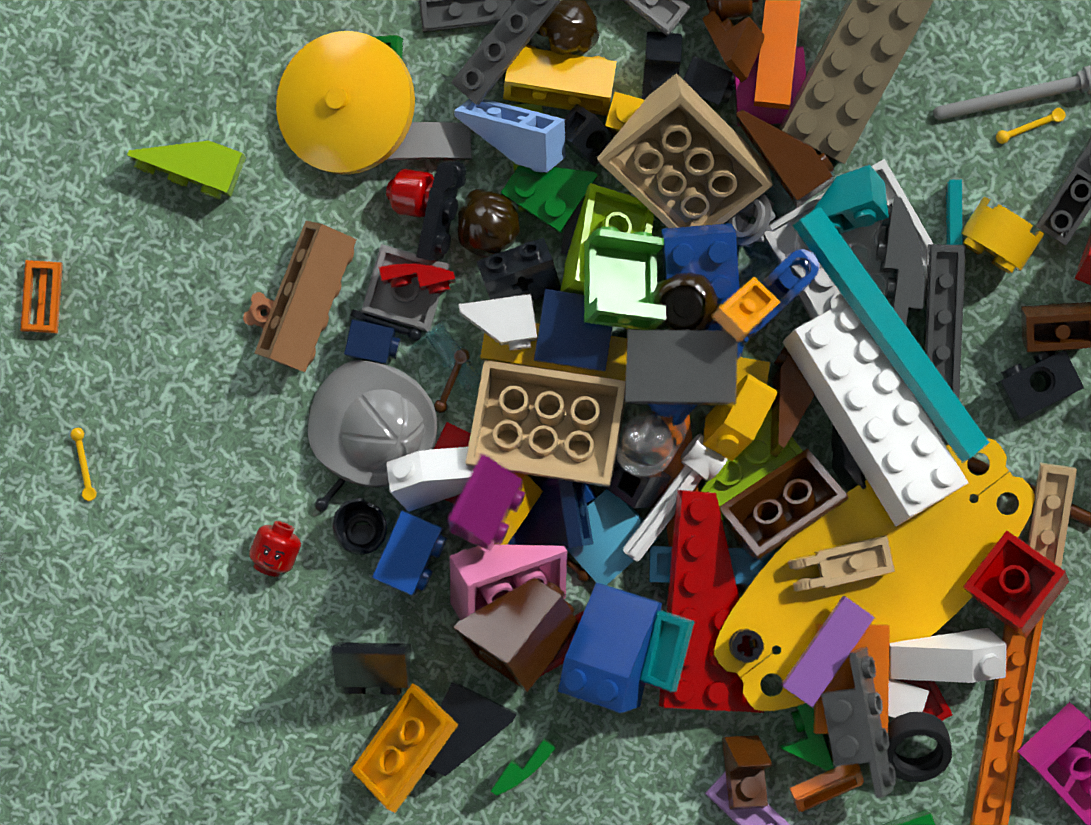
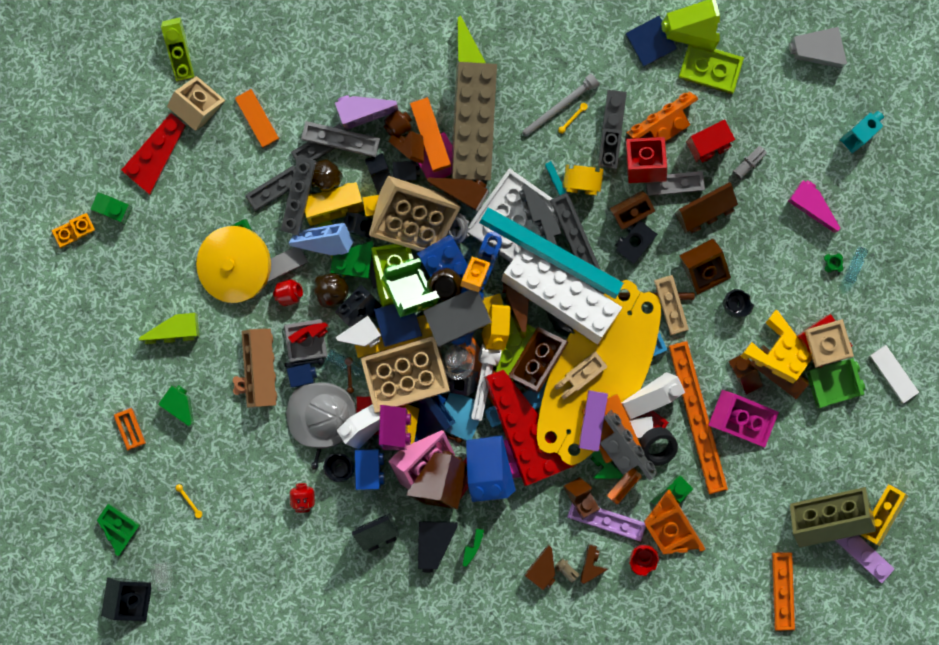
camera: 25 degrees left, 0 degrees up
light orange tile [351,683,458,813] -> none
black hinge [416,161,467,261] -> none
teal tile [640,611,694,692] -> none
black bush [729,629,764,662] -> none
teal slope [812,165,889,235] -> none
red slope [963,530,1069,638] -> none
none -> green slope [158,385,194,427]

